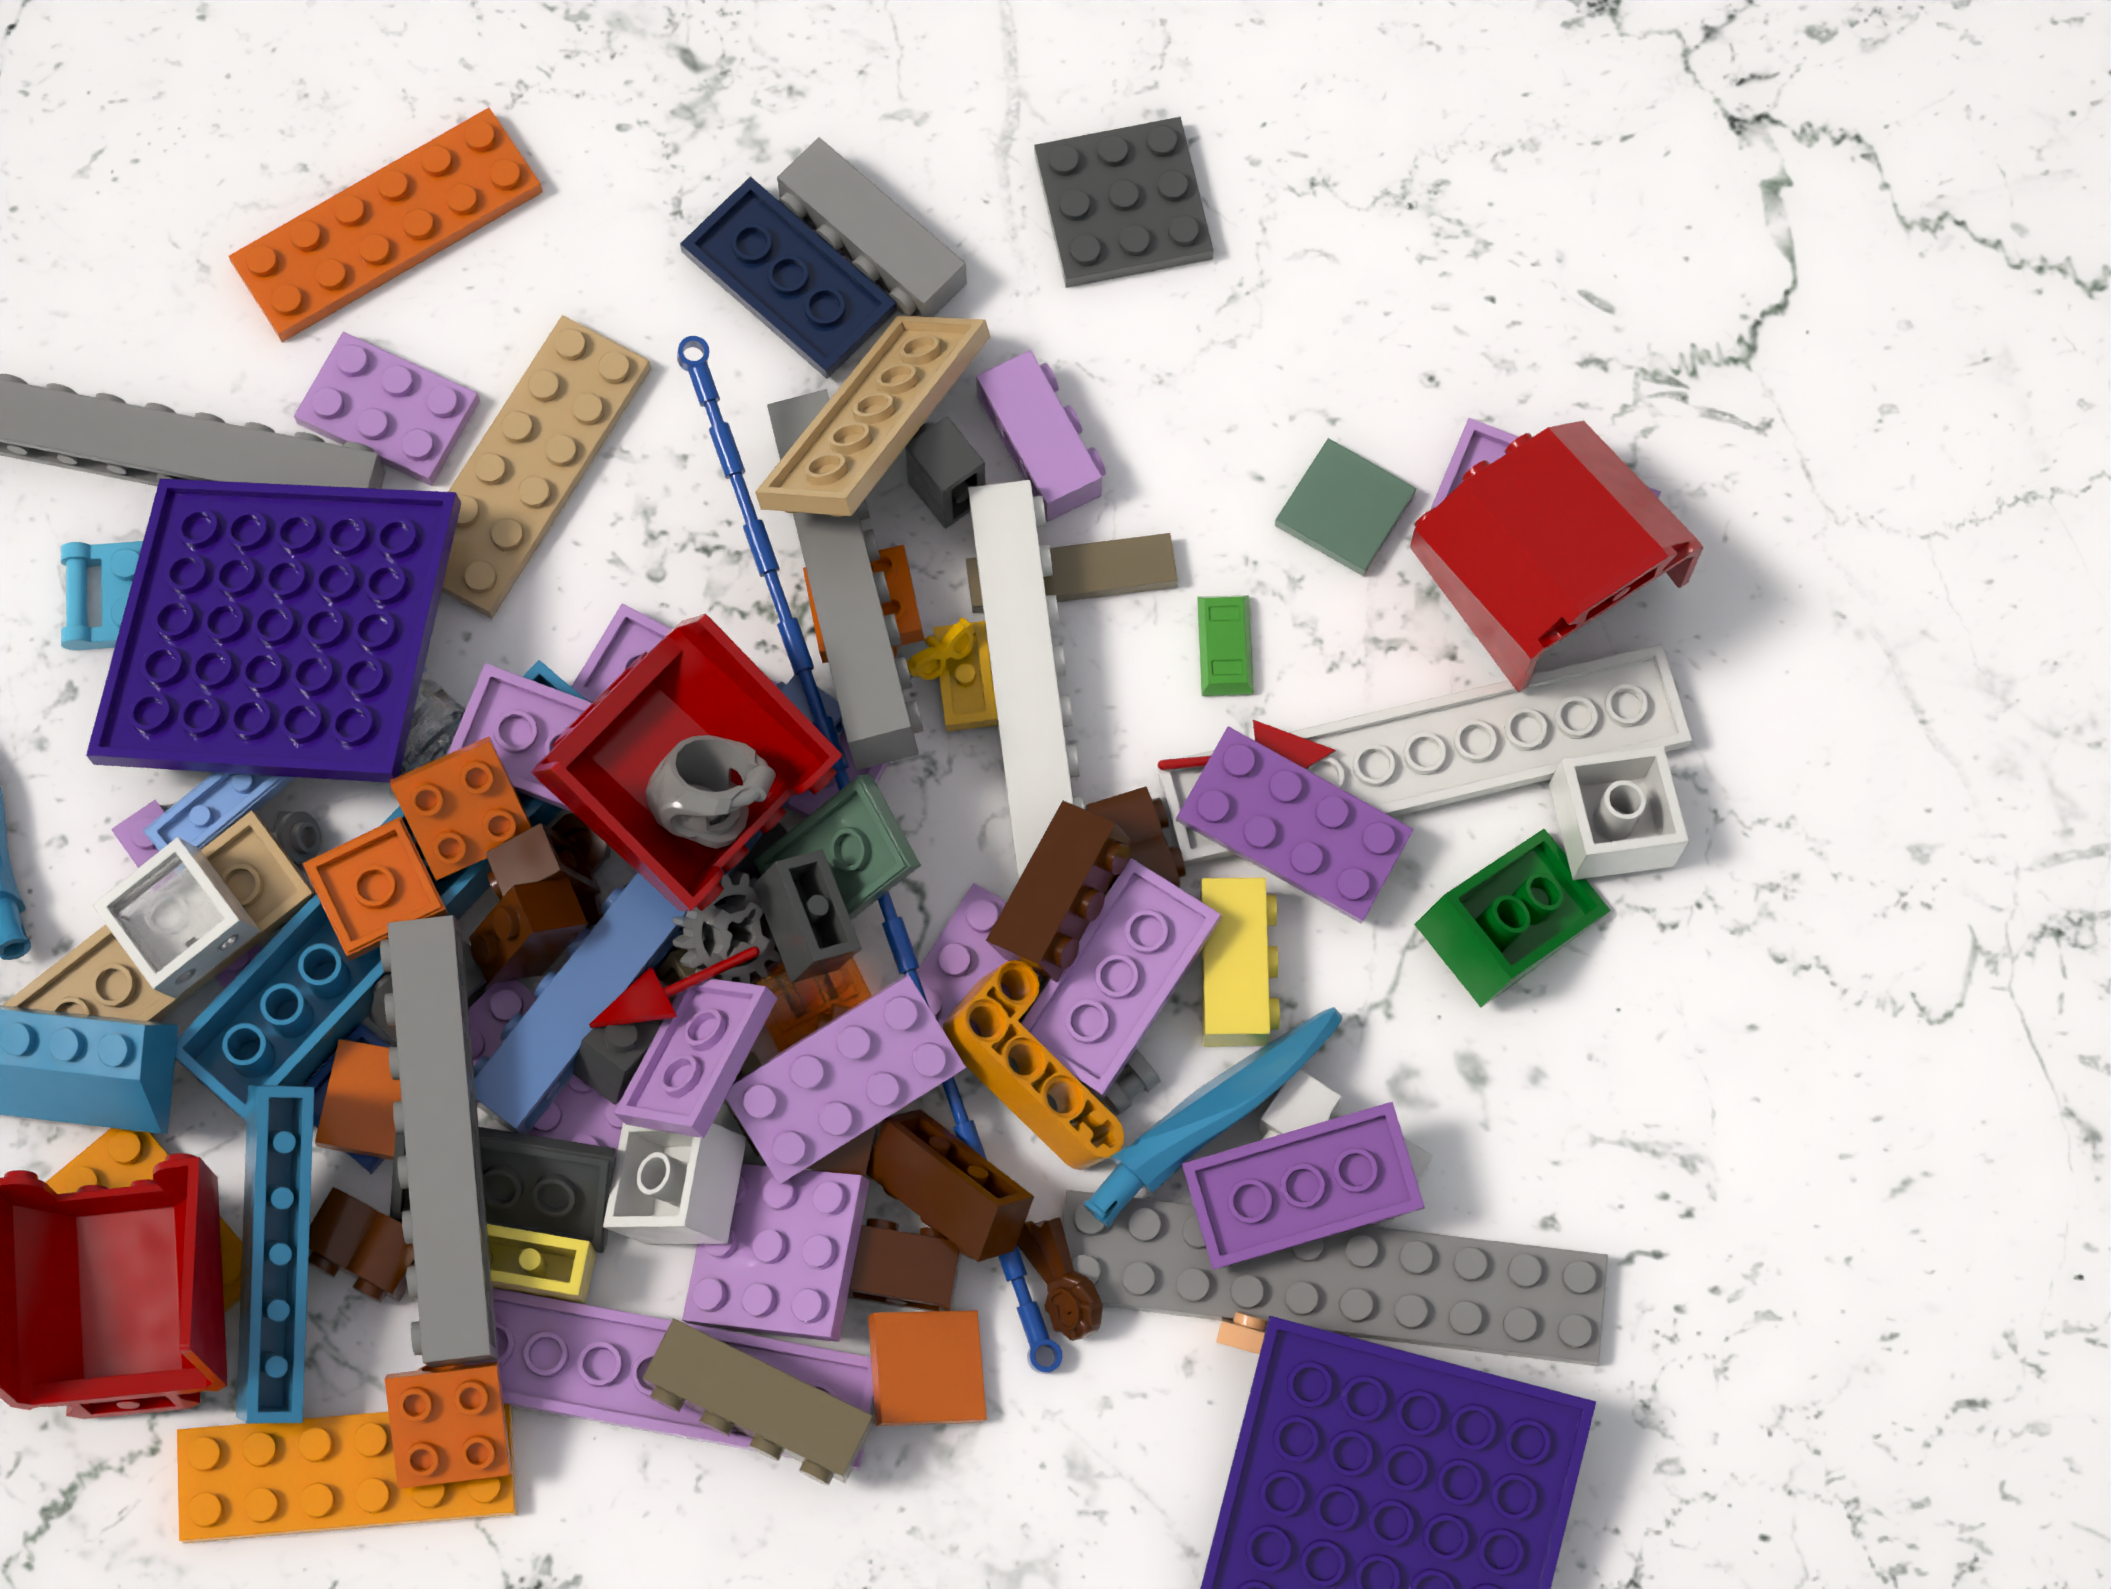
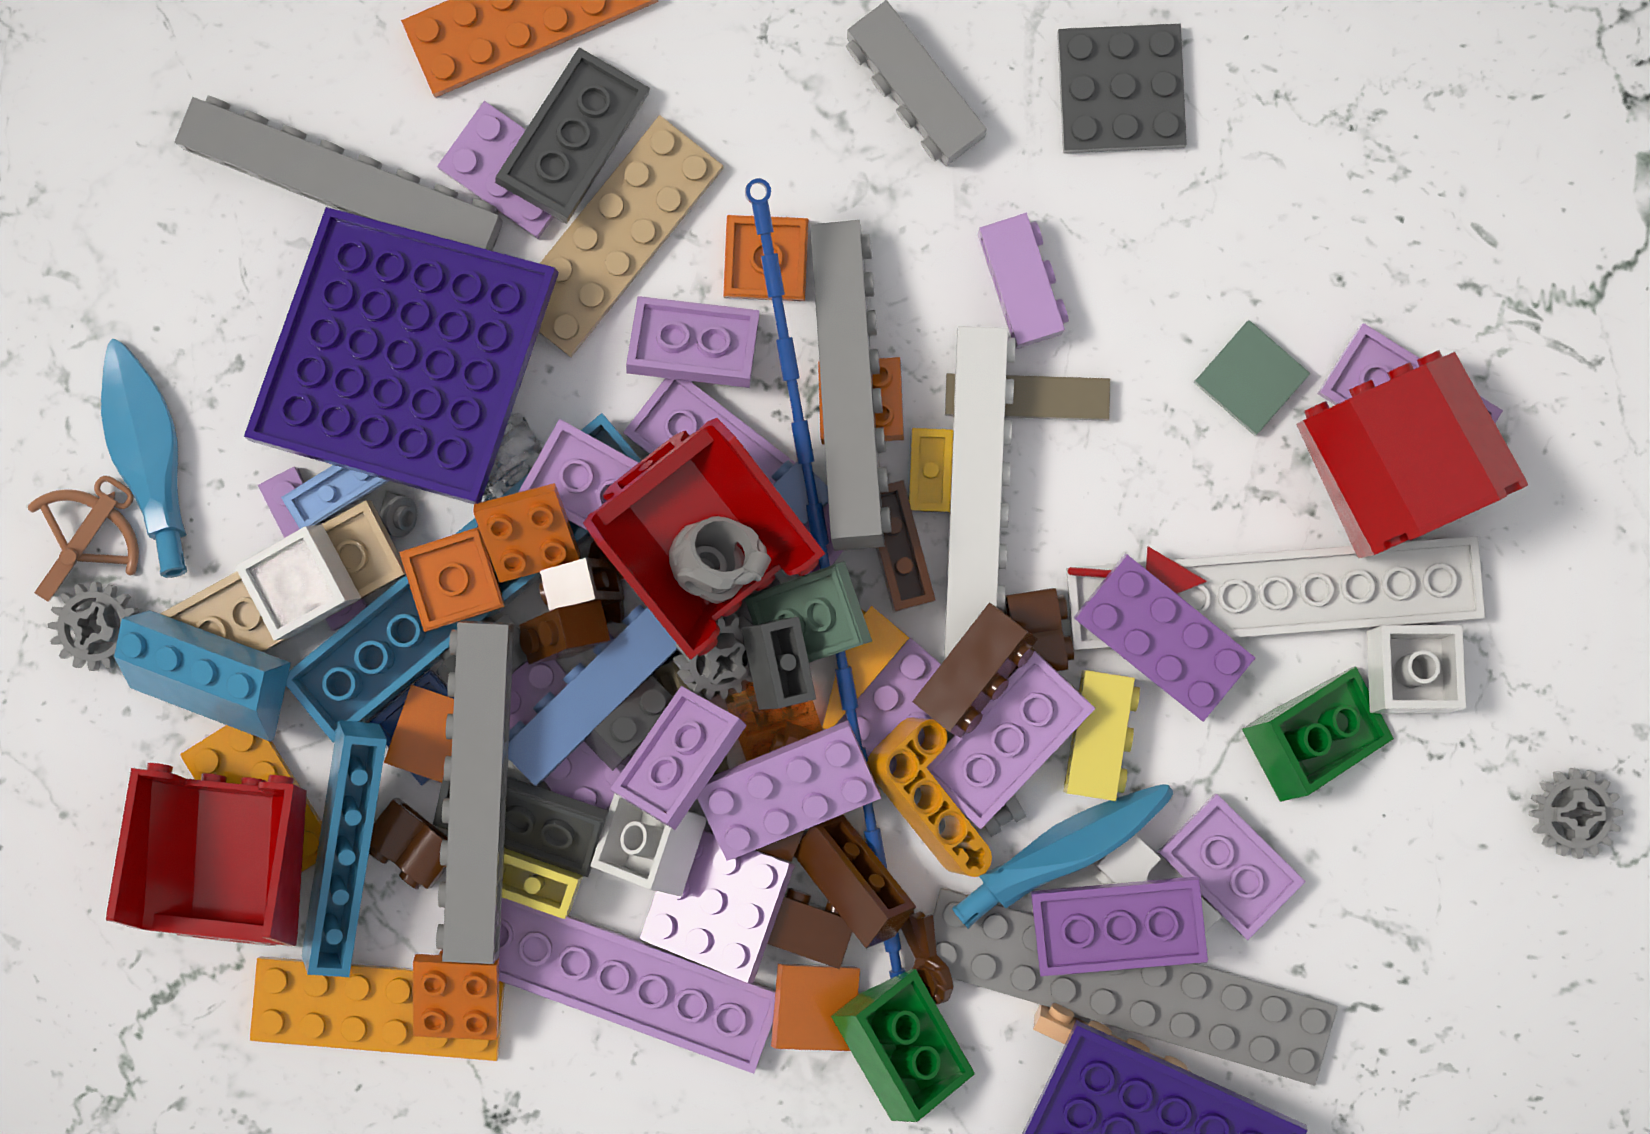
camera: 15 degrees right, 15 degrees up
medium azure plate [61,541,143,650] -> none
red piece [589,946,760,1028] -> none
dark tan brick [643,1318,875,1486] -> none
dark blue plate [680,176,897,379] -> none
tan plate [755,316,991,517] -> none
dark grey brick [905,416,986,529] -> none
yellow piece [906,617,974,680] -> none
bright green tile [1197,595,1254,696] -> none
none -> dark grey plate [495,47,650,224]
none -> lavender plate [626,296,760,388]
none -> orange tile [723,215,809,301]
none -> light orange slope [823,606,909,729]
none -> green slope [831,969,975,1122]
none -> reddish brown brick [876,480,936,613]
none -> lavender plate [1157,793,1306,940]
none -> light grey gear [1529,768,1623,859]

